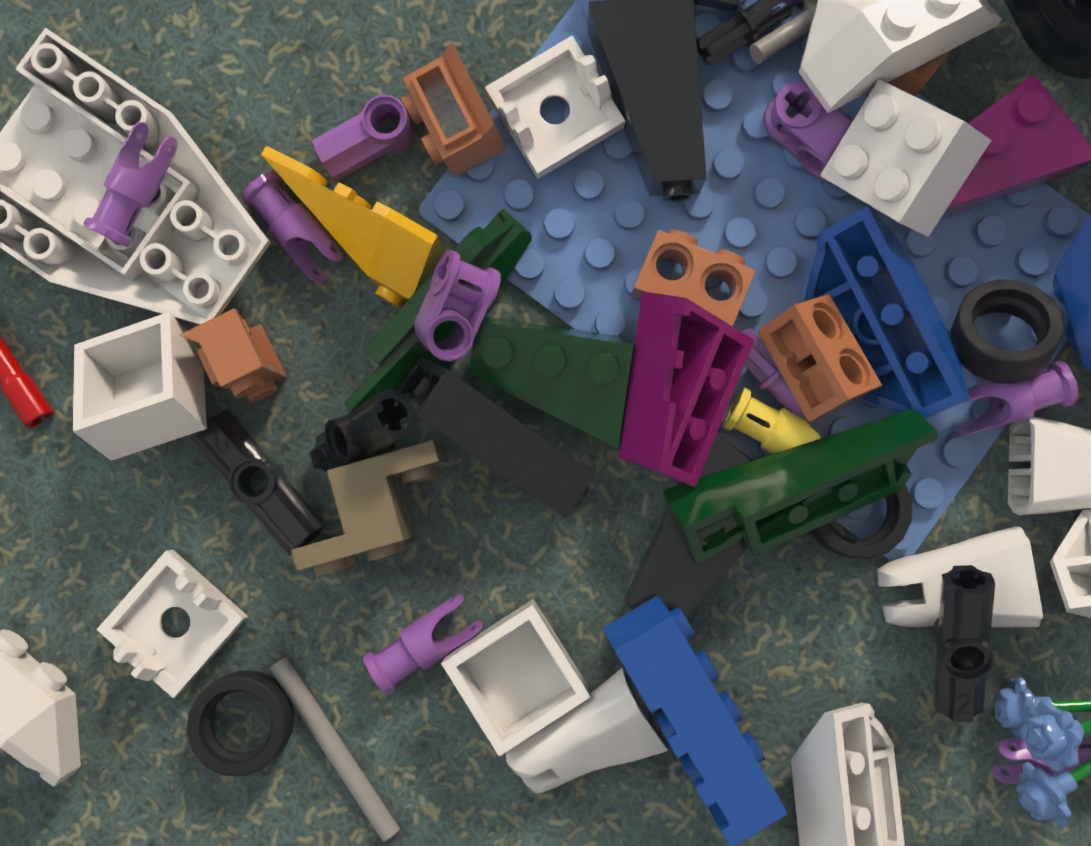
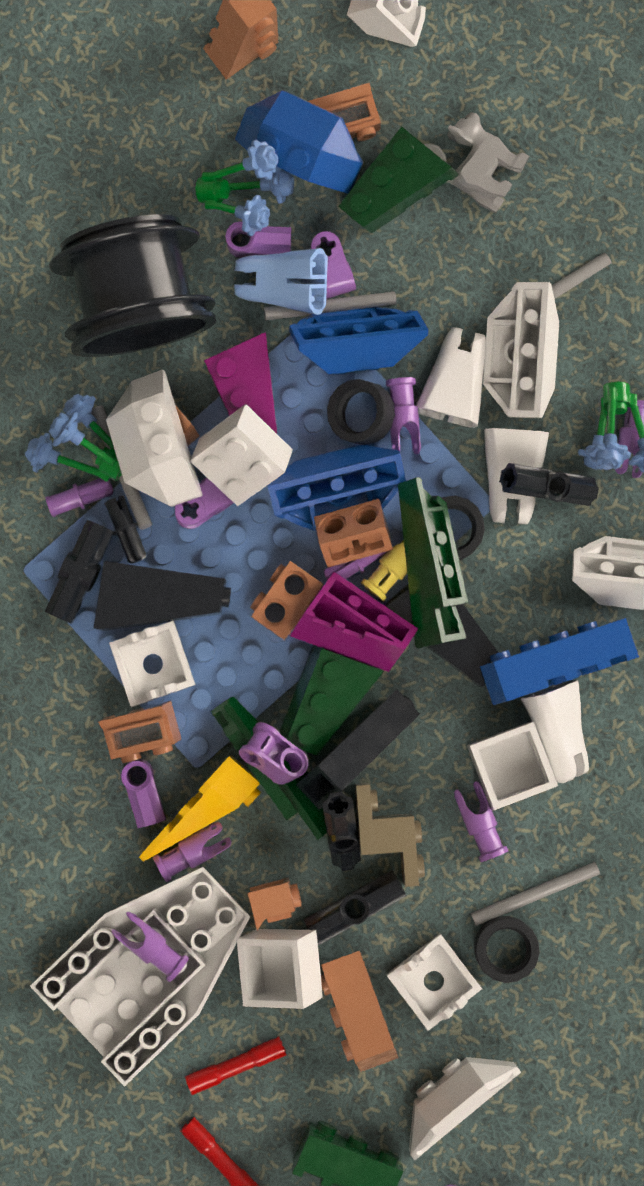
camera: 85 degrees left, 0 degrees up
none -> nougat wedge [321,951,399,1072]

